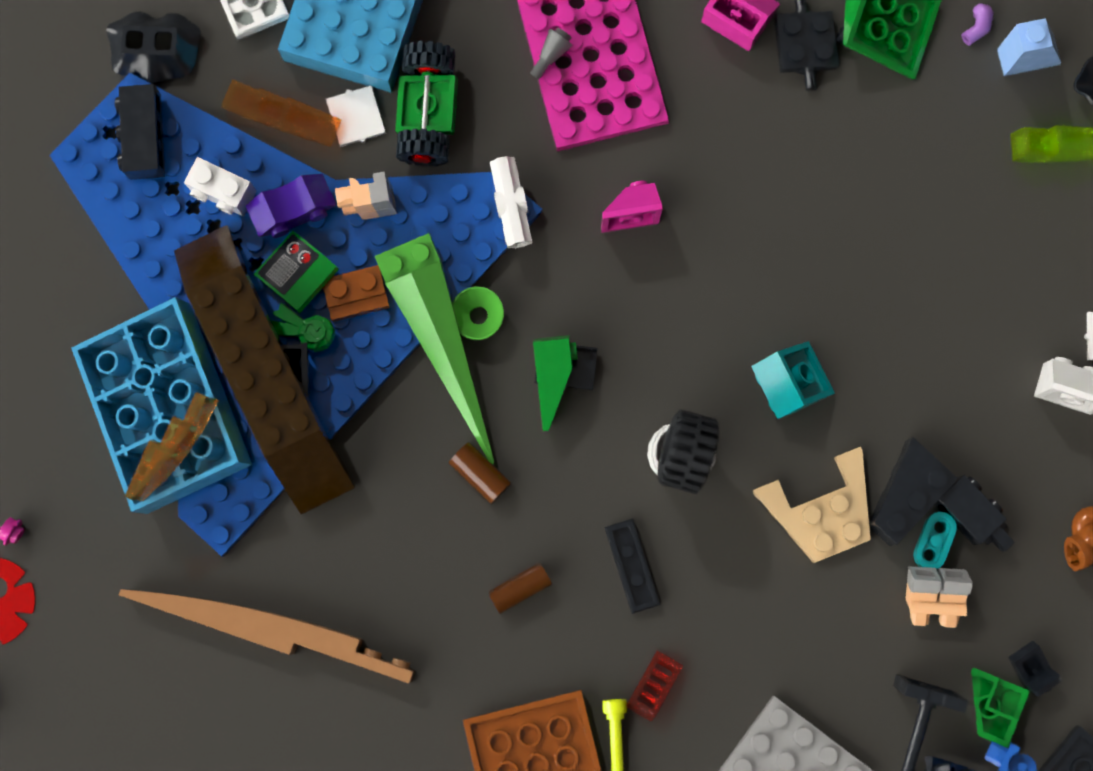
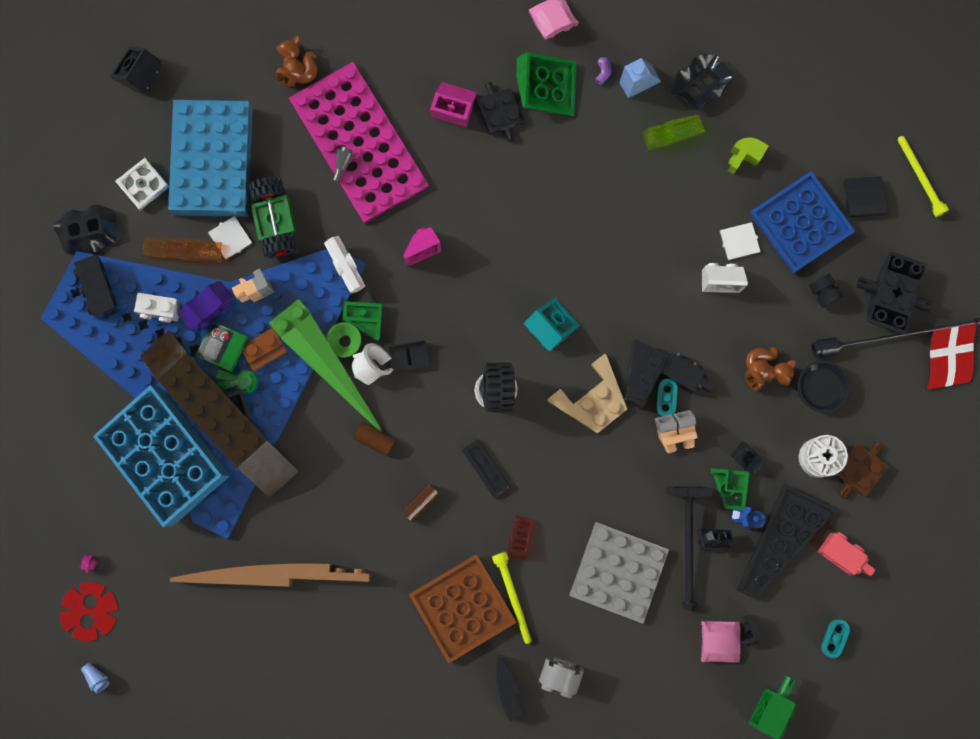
camera: 25 degrees left, 0 degrees up
clear orange slope [124,392,219,501] -> none
green slope [533,335,578,431] -> none
none -> green wing [343,301,383,341]
none -> white helmet [352,343,393,385]

